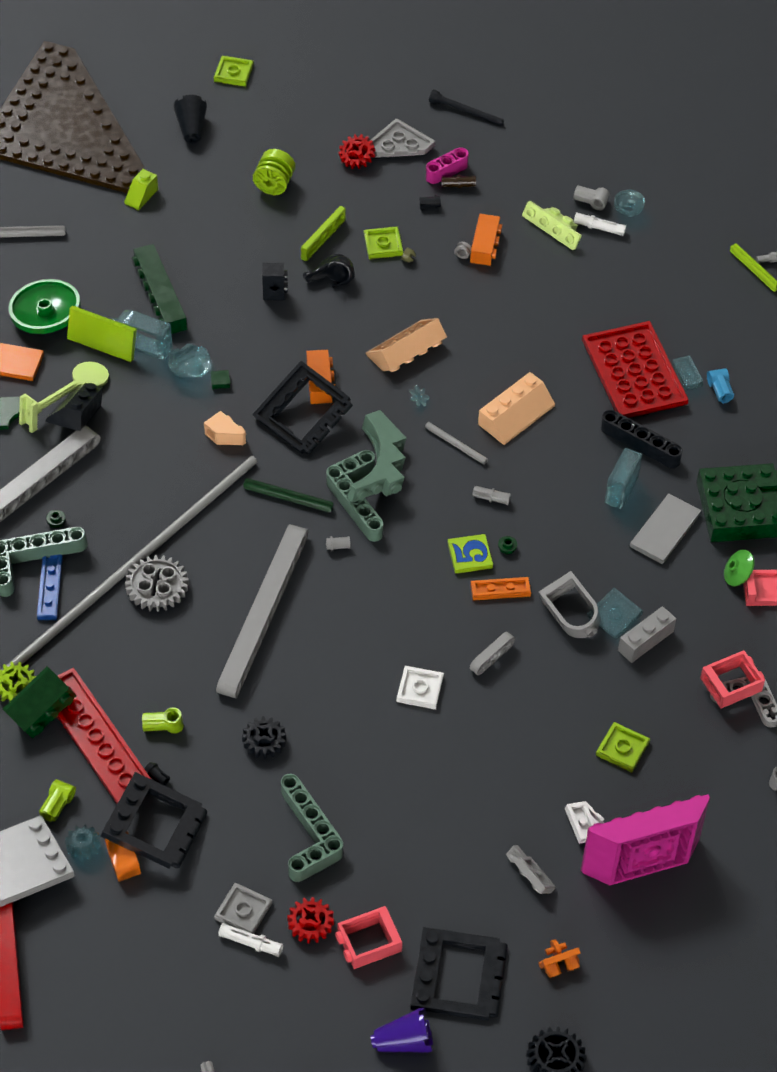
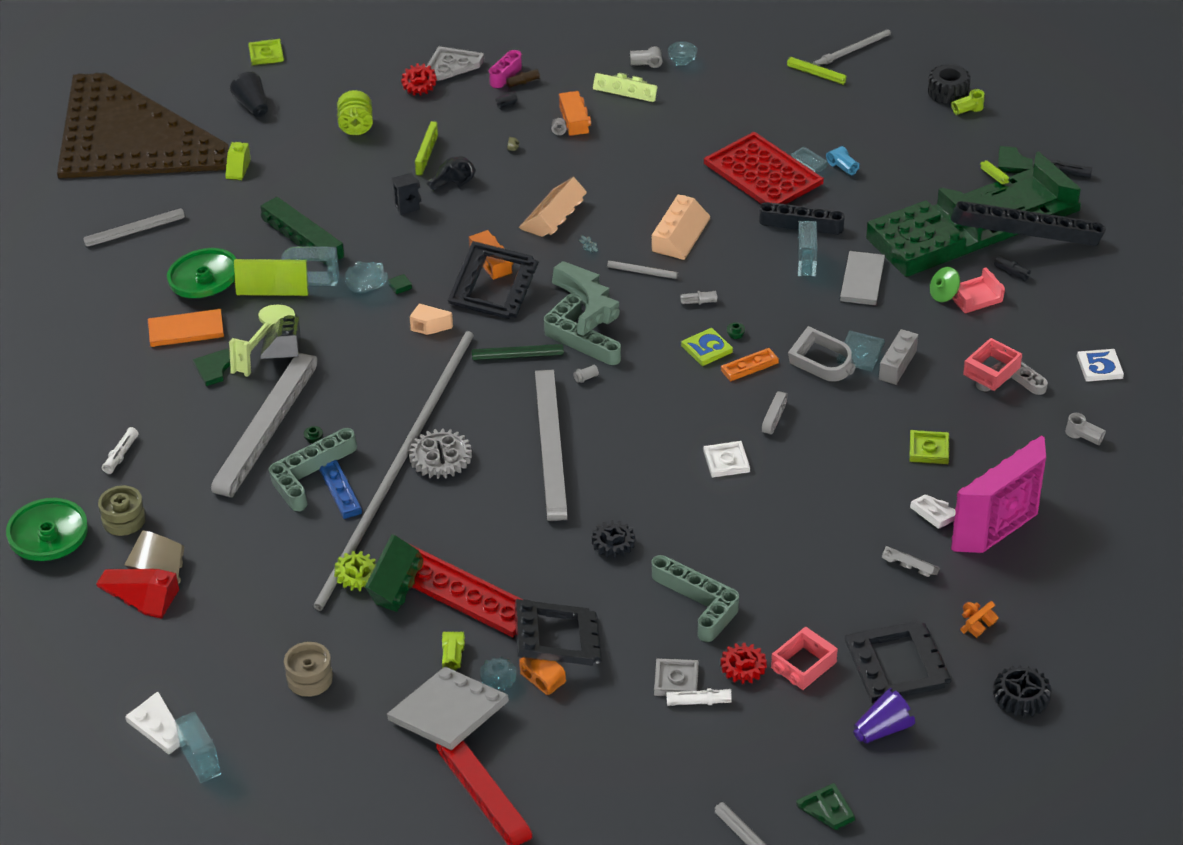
camera: 20 degrees left, 10 degrees down
lime piece [142,707,184,734] -> none
black pin [144,762,171,785] -> none
lime tile [364,227,403,259] -> none
black piece [429,89,504,125] -> none
white pin [574,212,626,236] -> none

